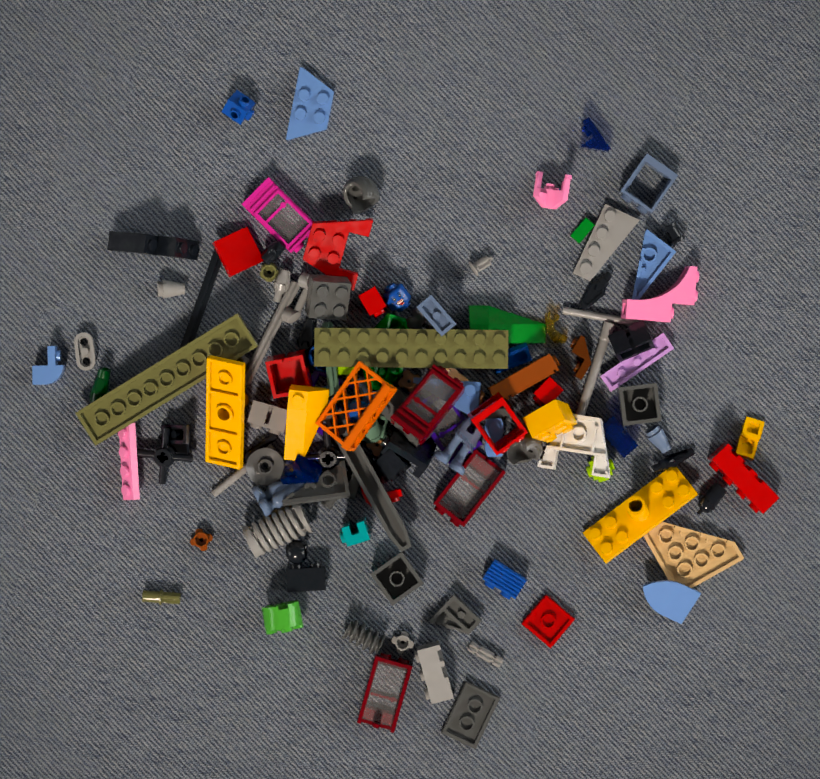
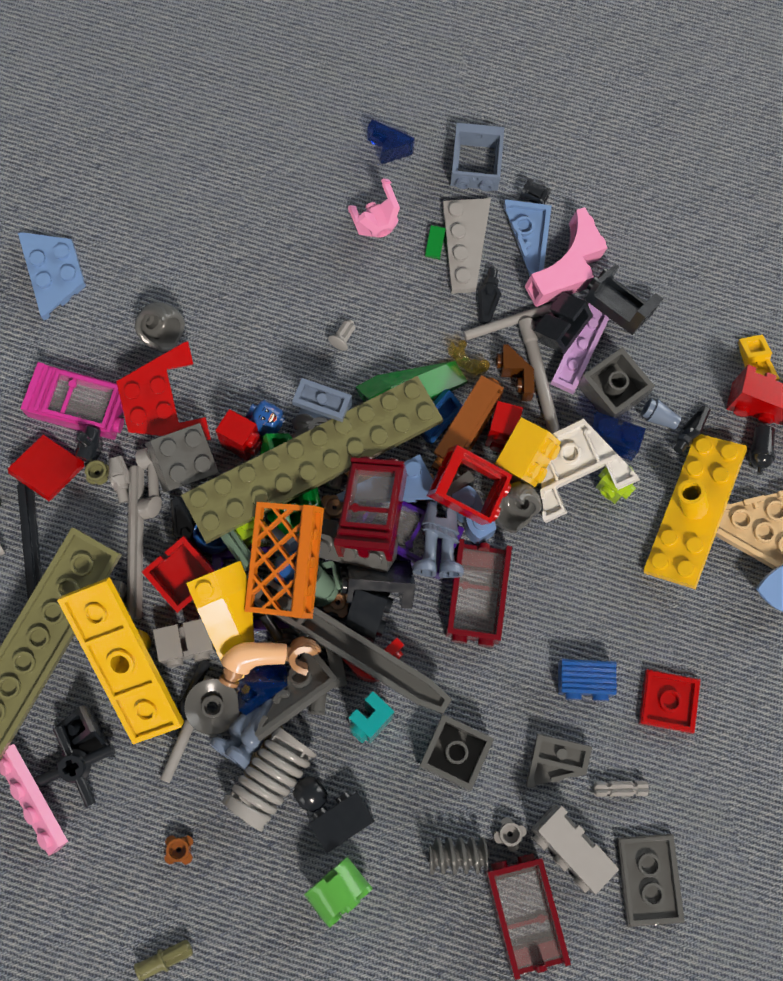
camera: 30 degrees left, 15 degrees down
none -> piece [219,636,321,688]
none -> black panel [584,264,664,335]

